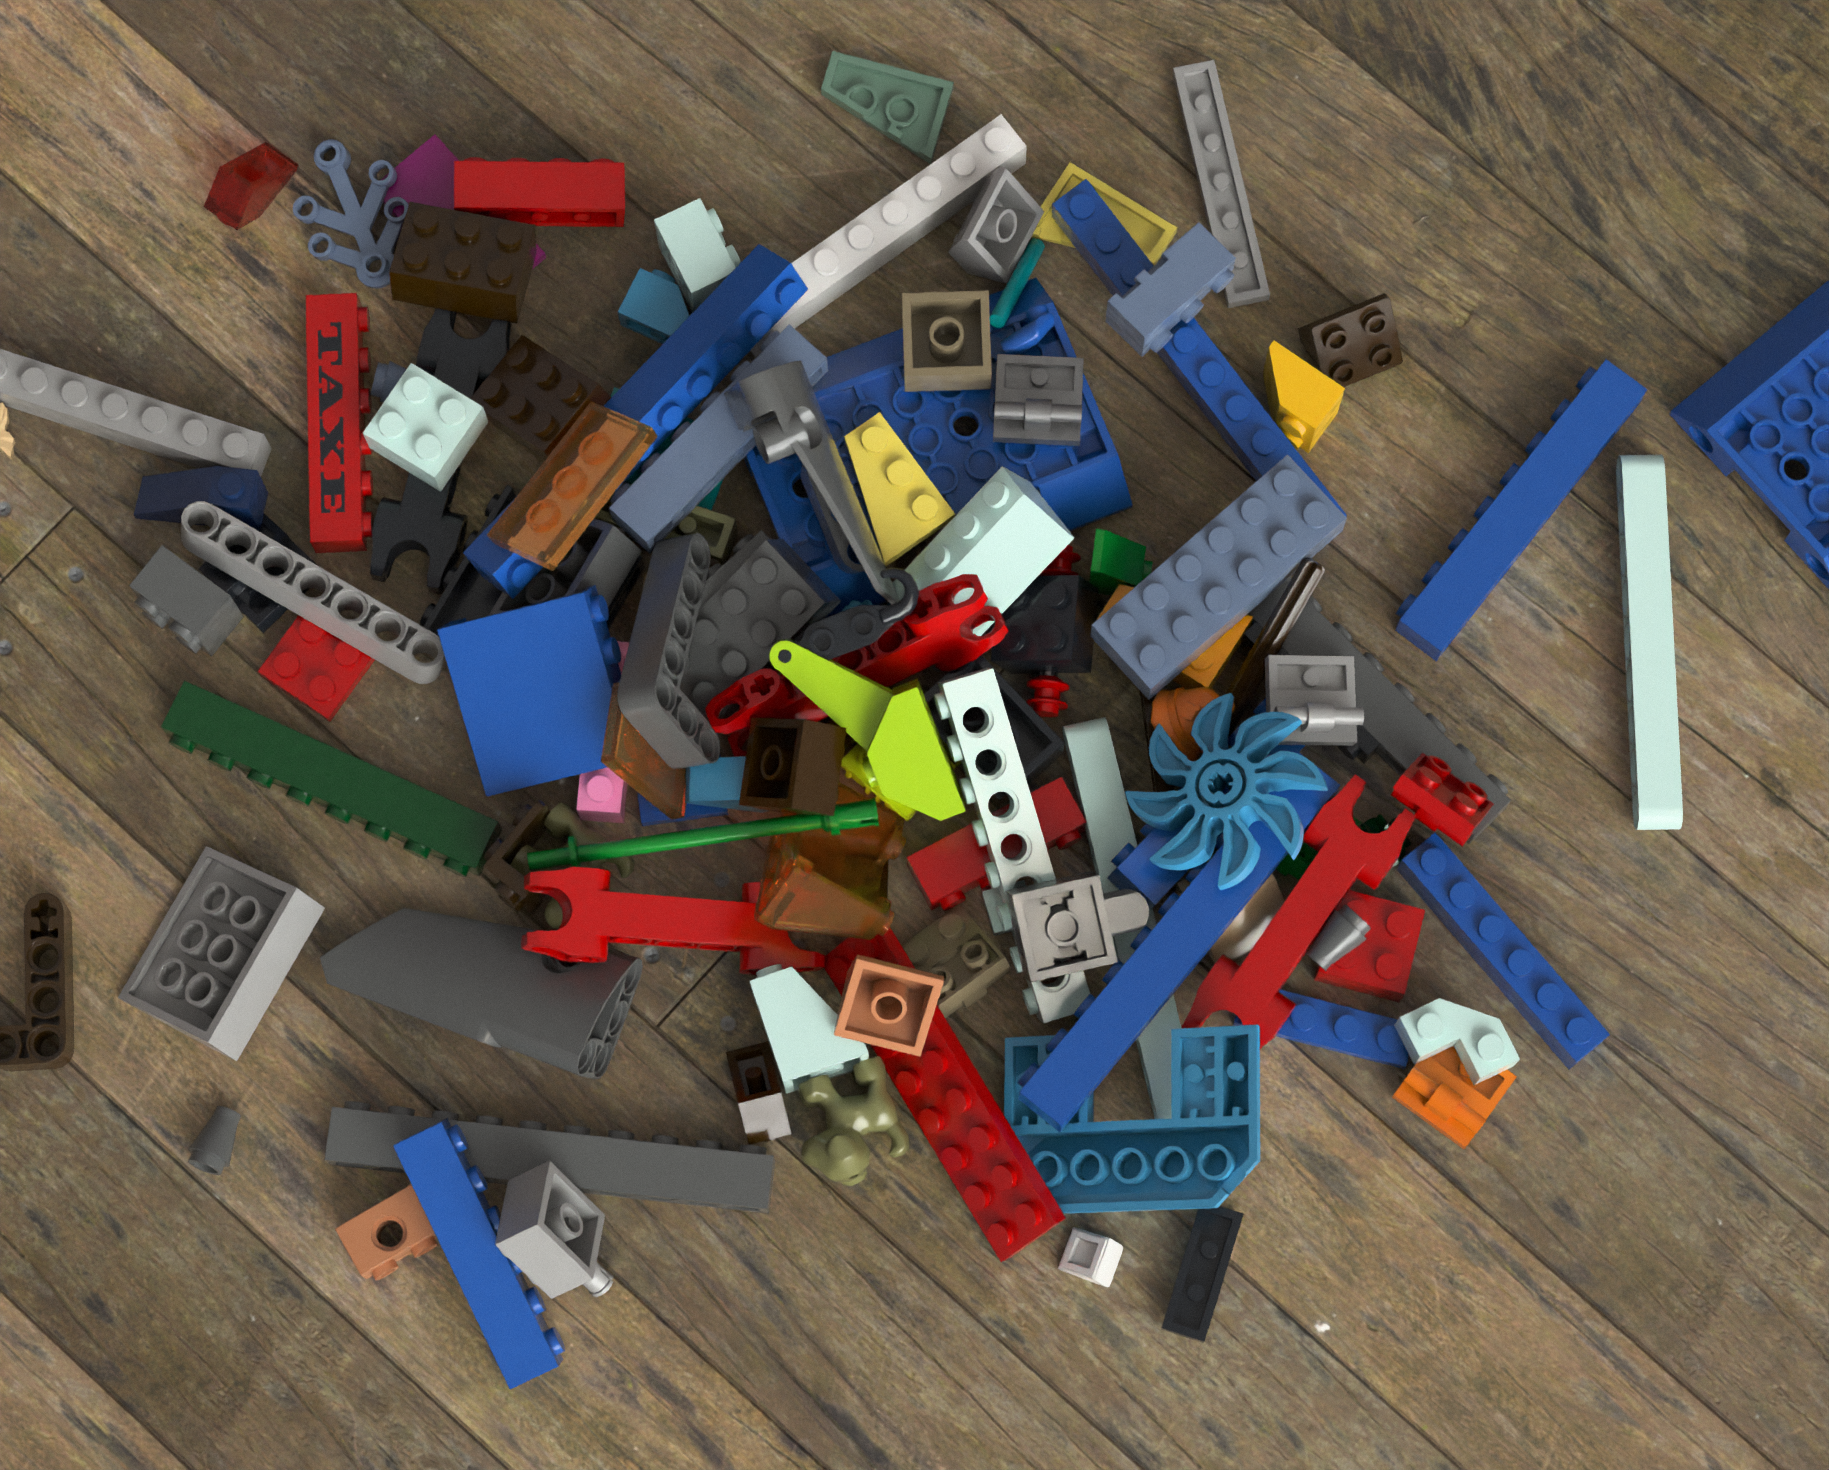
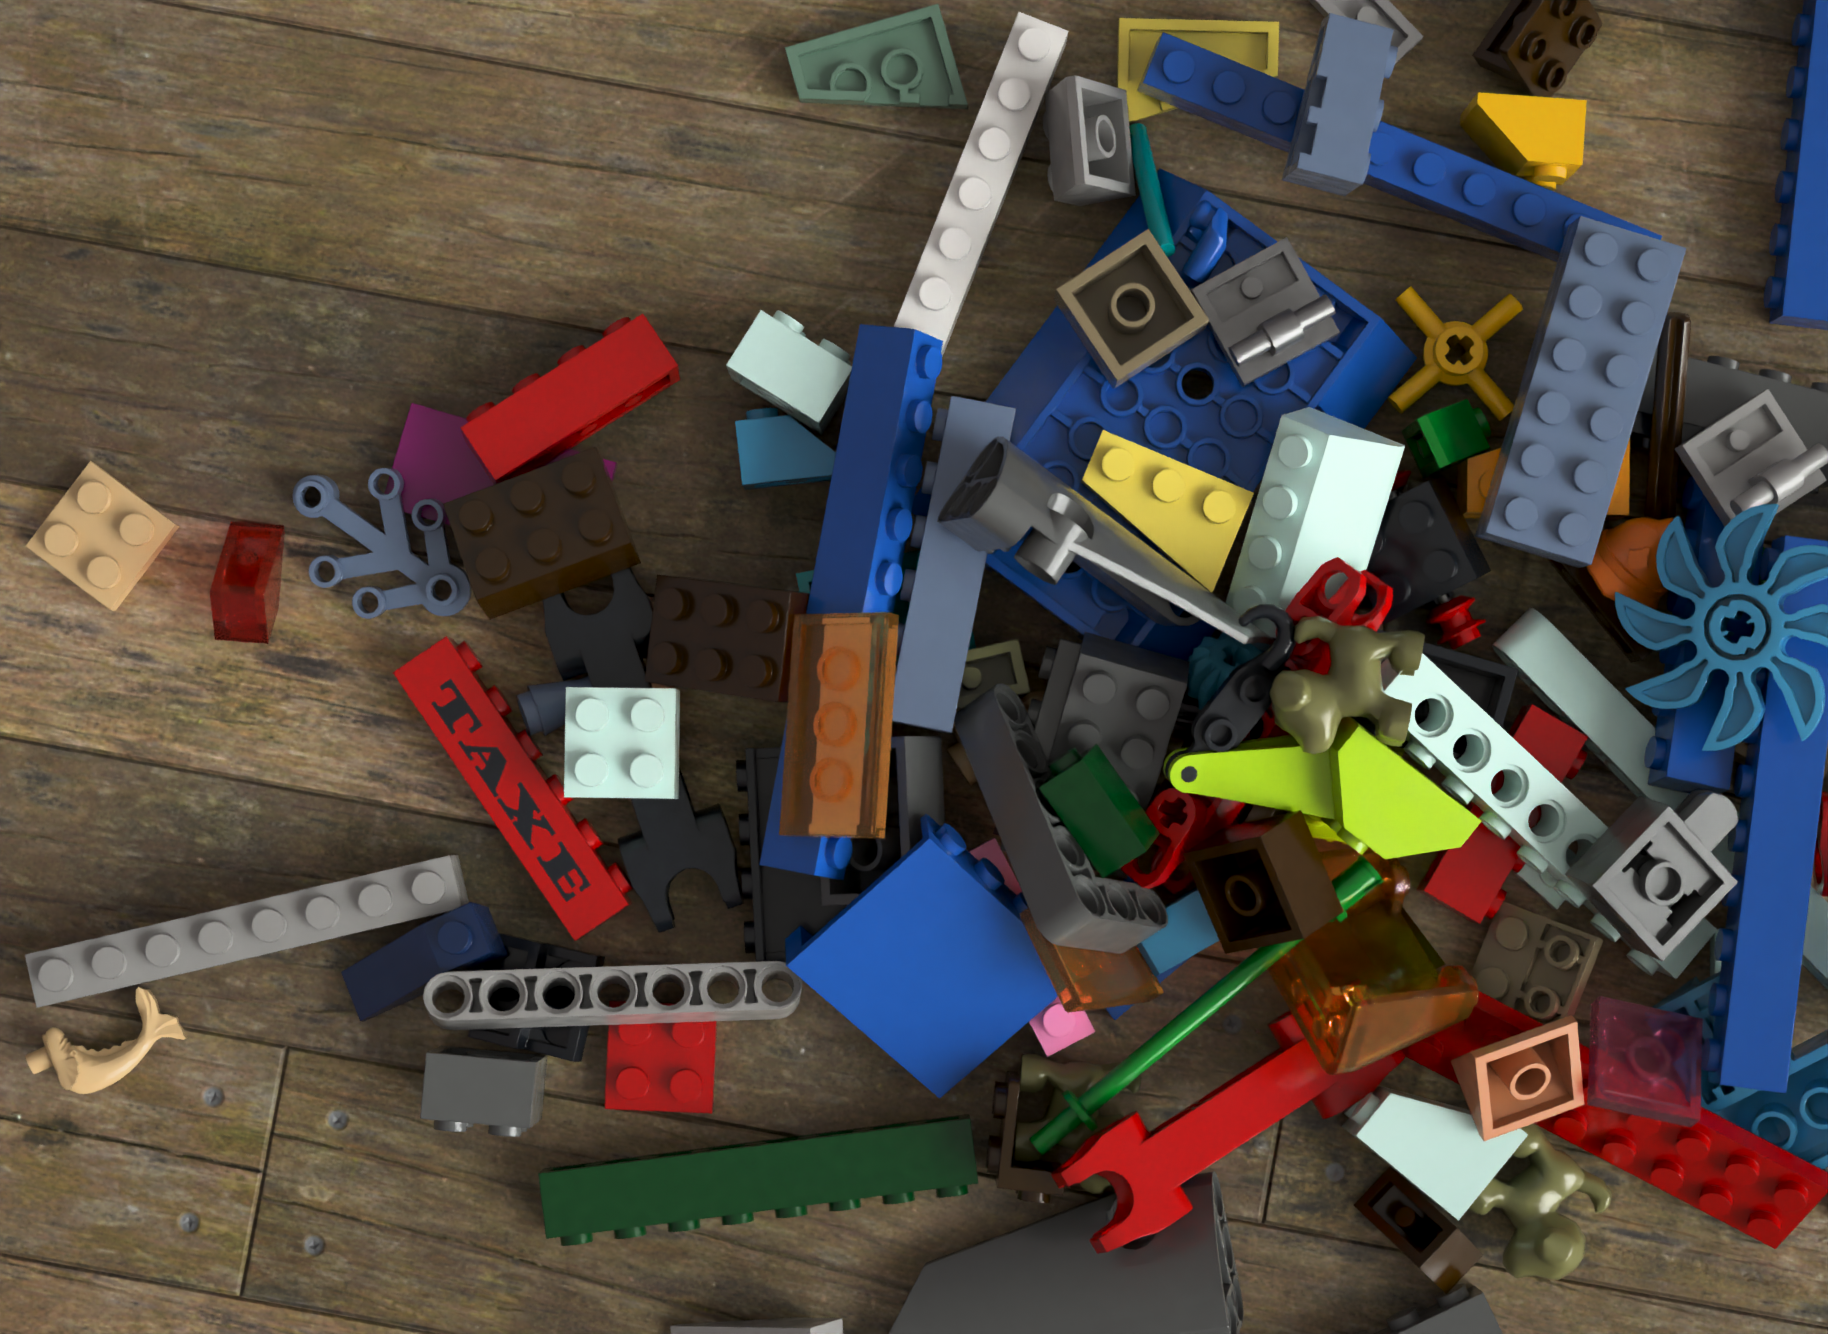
camera: 35 degrees left, 10 degrees up
none -> tan plate [26,461,180,611]
none -> dark green brick [1039,744,1160,878]
none -> olive animal [1269,616,1425,754]
none -> yellow bar [1388,286,1523,421]
none -> clear pink plate [1587,996,1703,1127]

